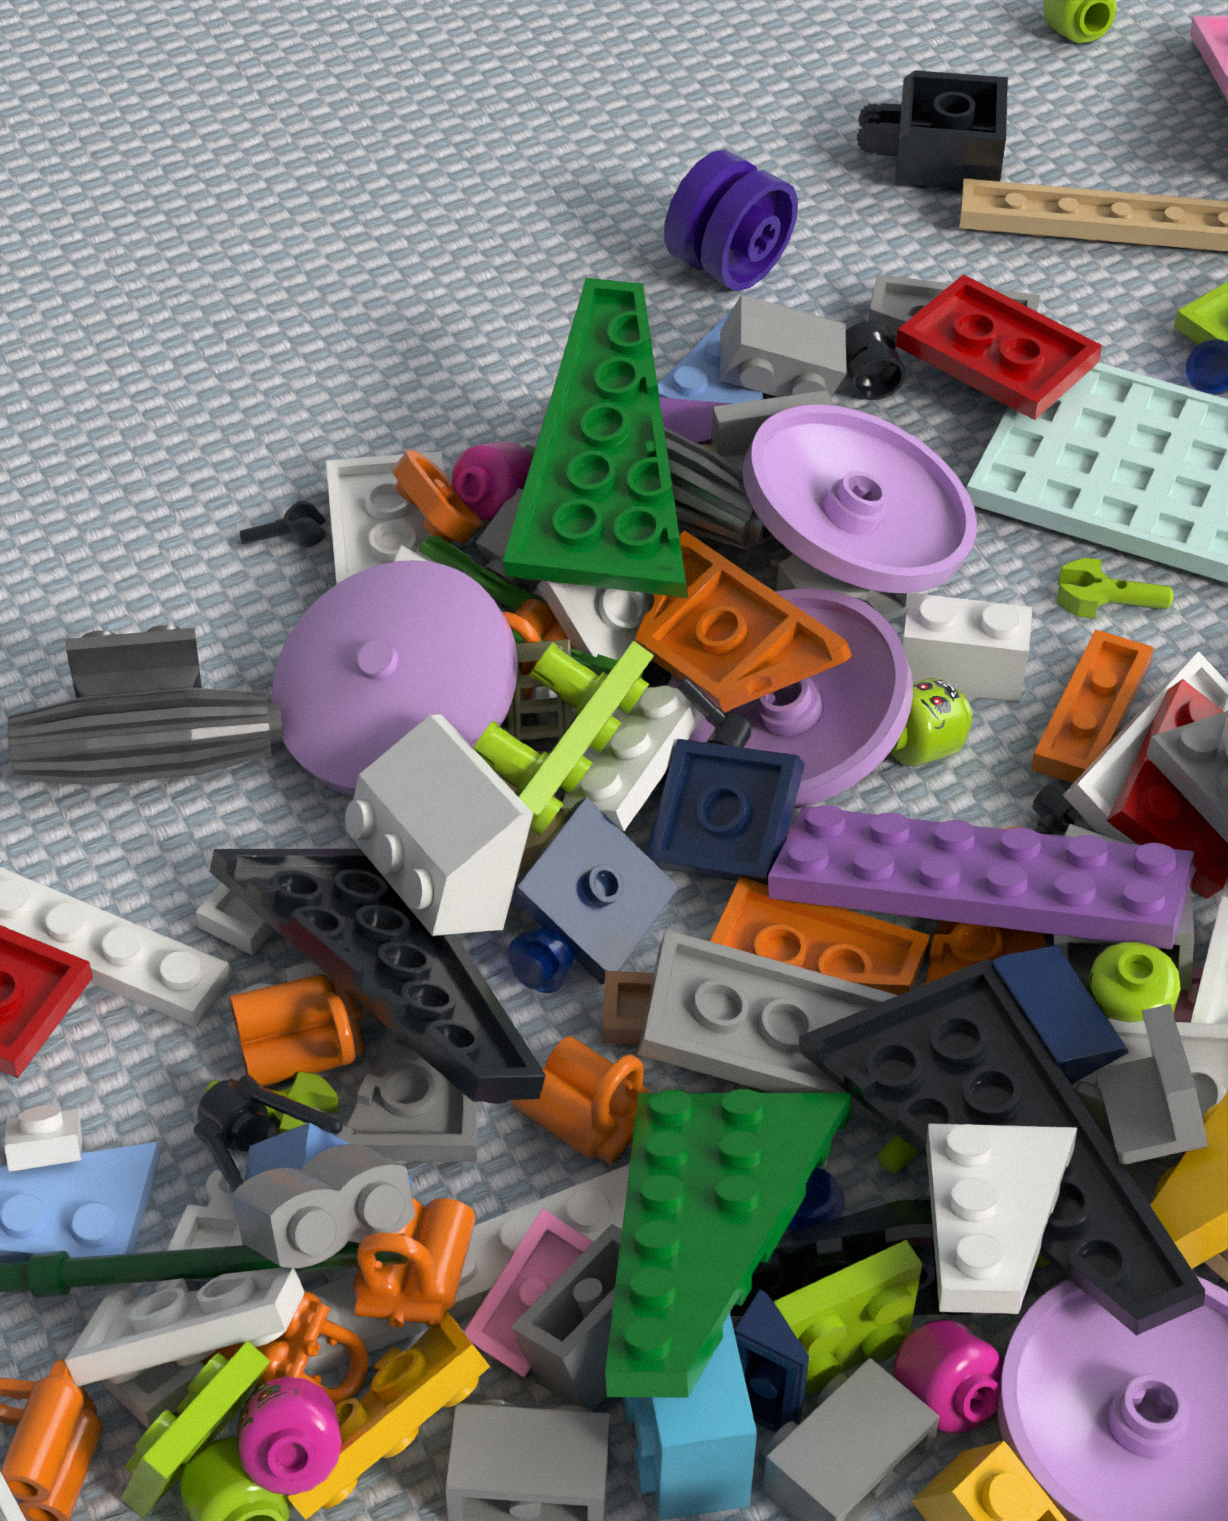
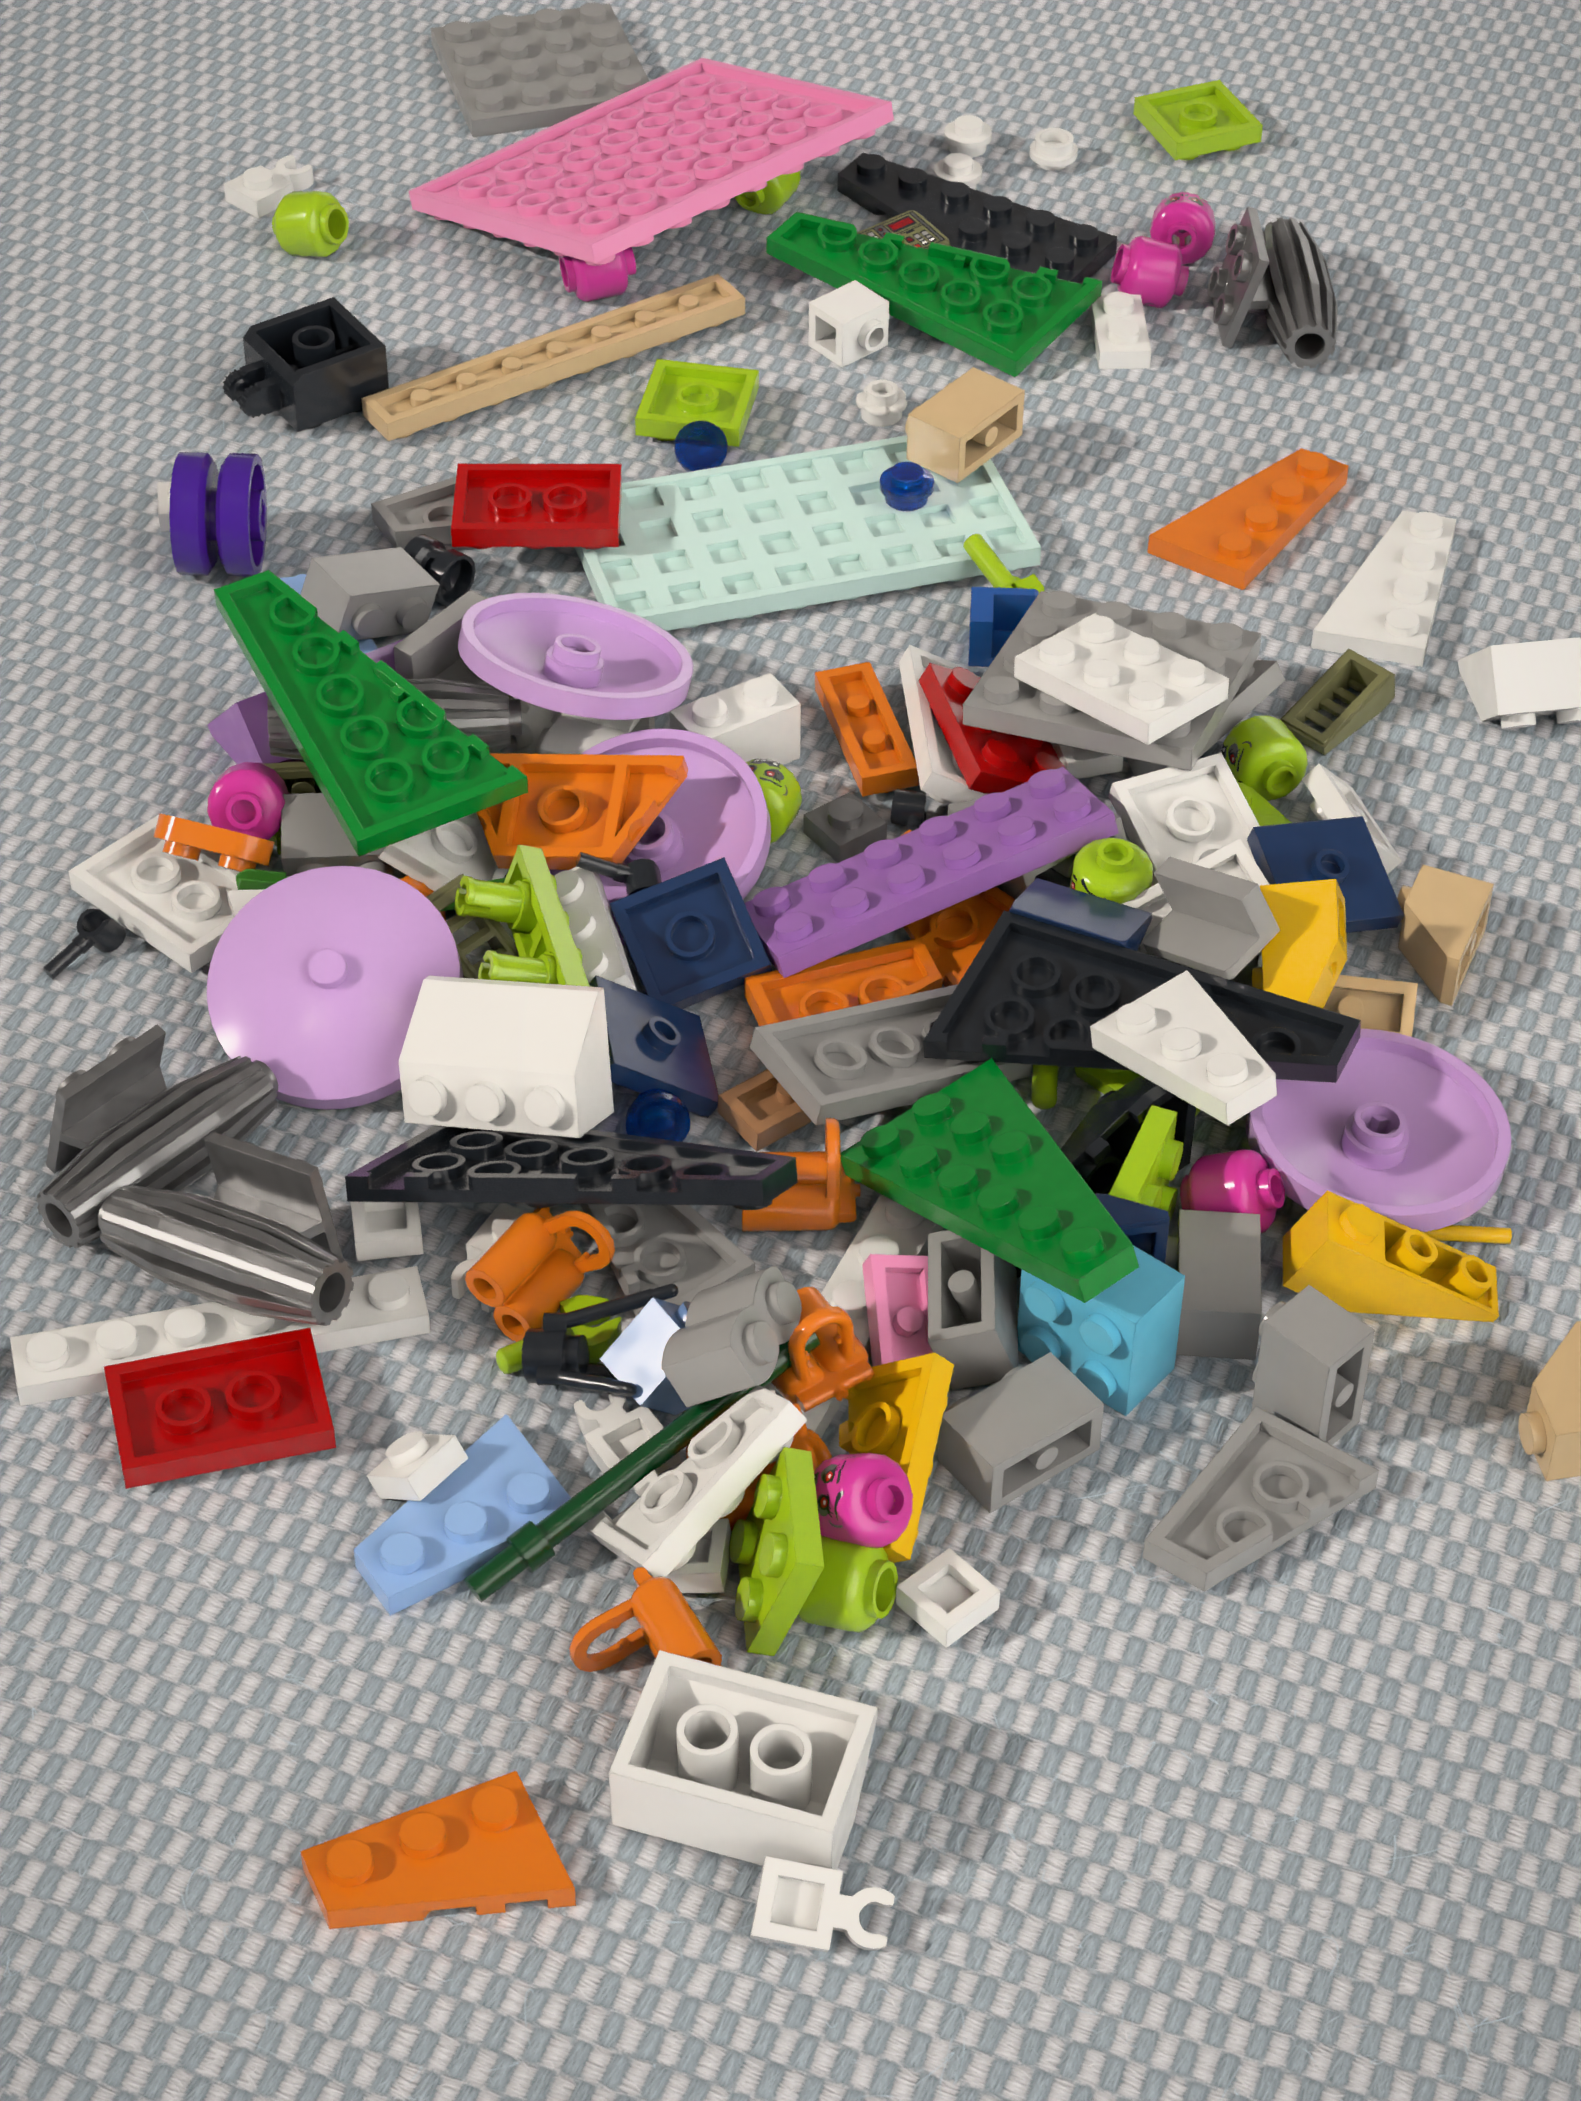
camera: 40 degrees left, 5 degrees down
lime bar [1056,558,1174,619] -> none
none -> flat silver plate [98,1131,354,1326]
none -> flat silver plate [803,792,887,863]

